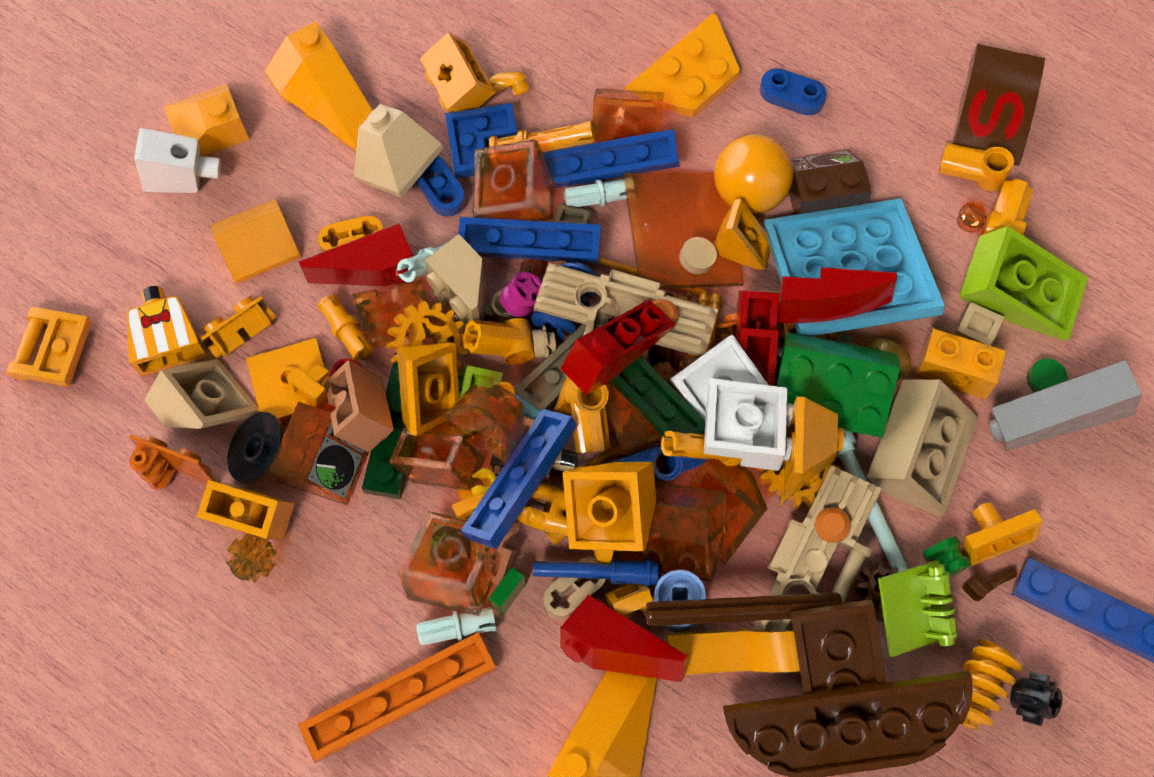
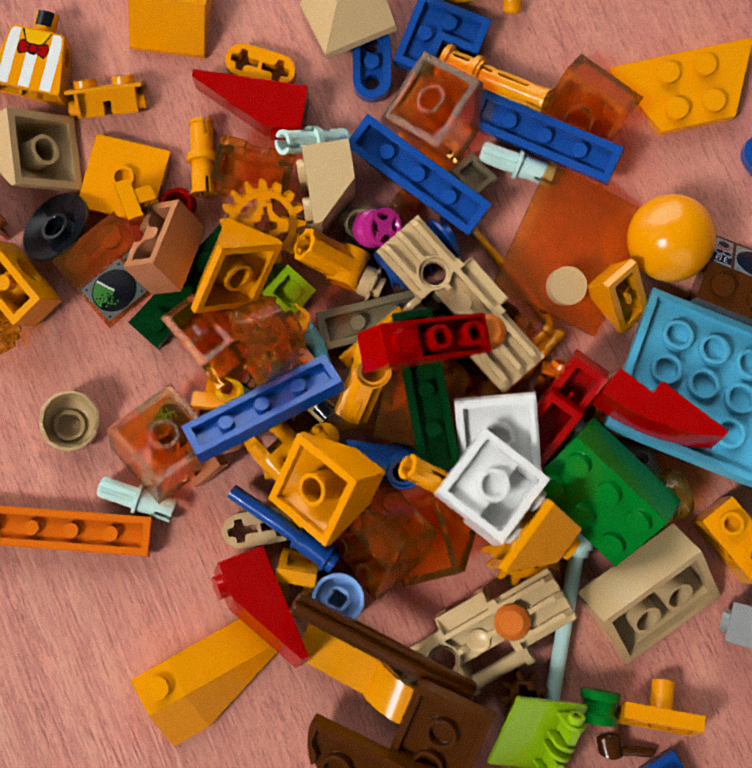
camera: 25 degrees right, 15 degrees up
green tile [488,567,526,615] -> none
none -> tan hair [39,390,100,452]

